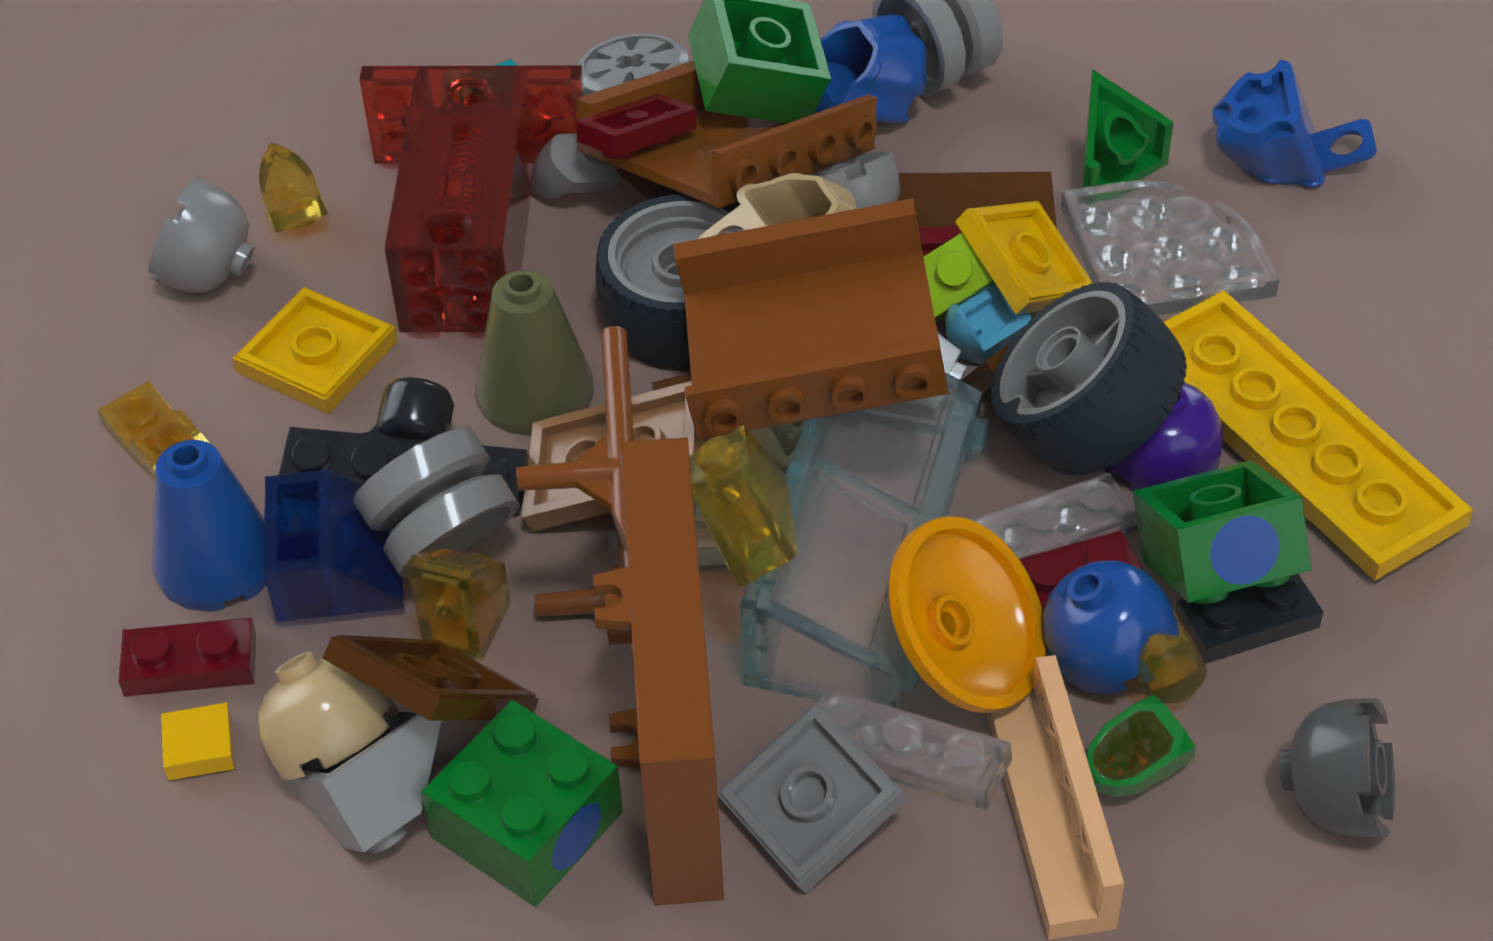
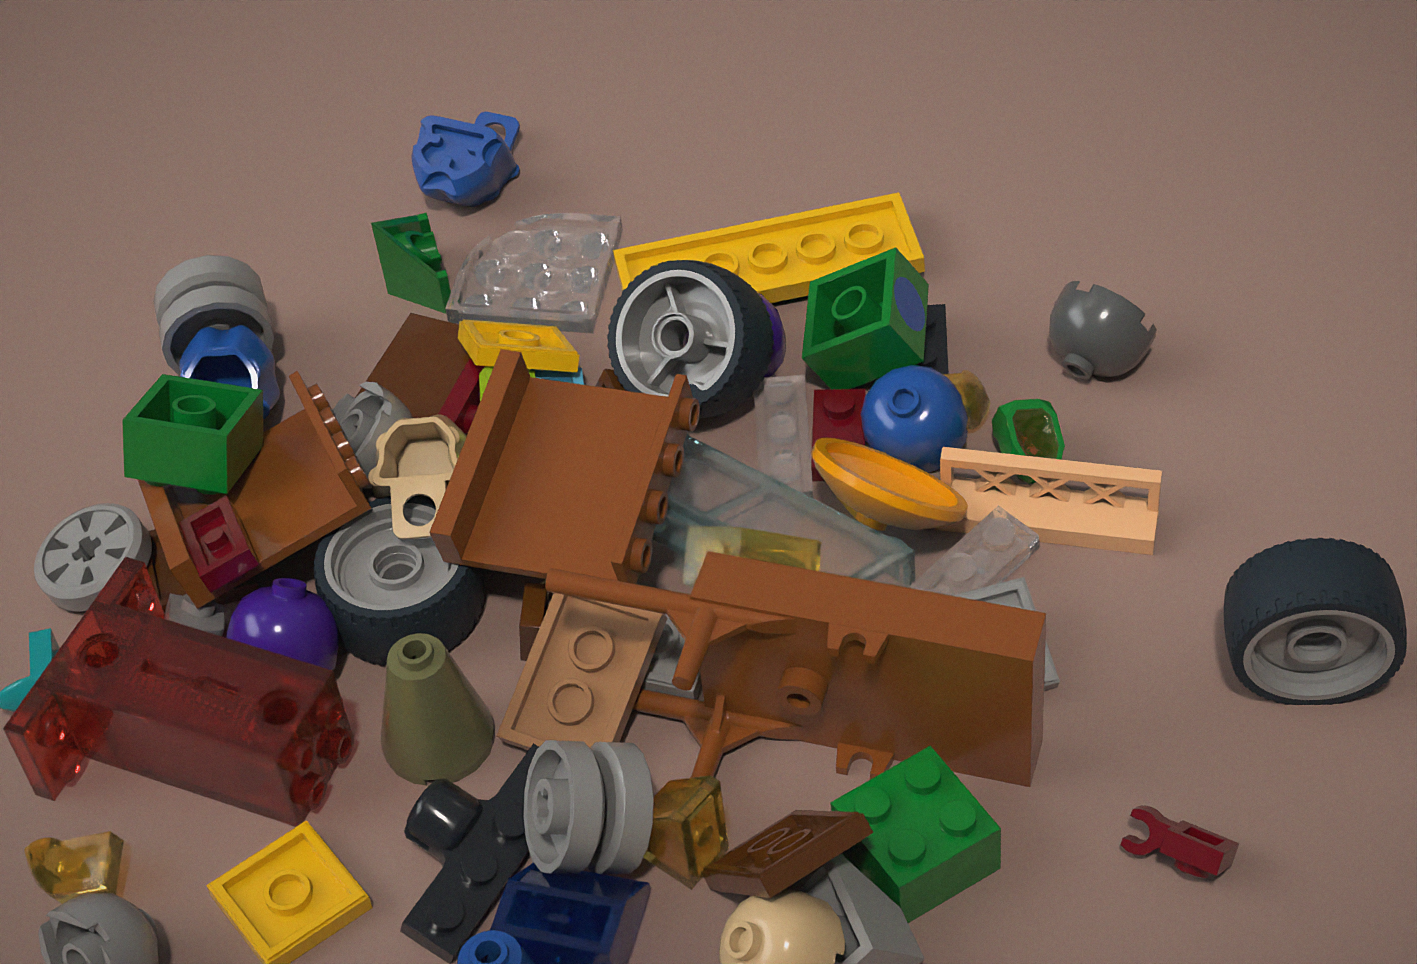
camera: 65 degrees left, 0 degrees up
none -> dark purple cylinder [226,578,339,677]

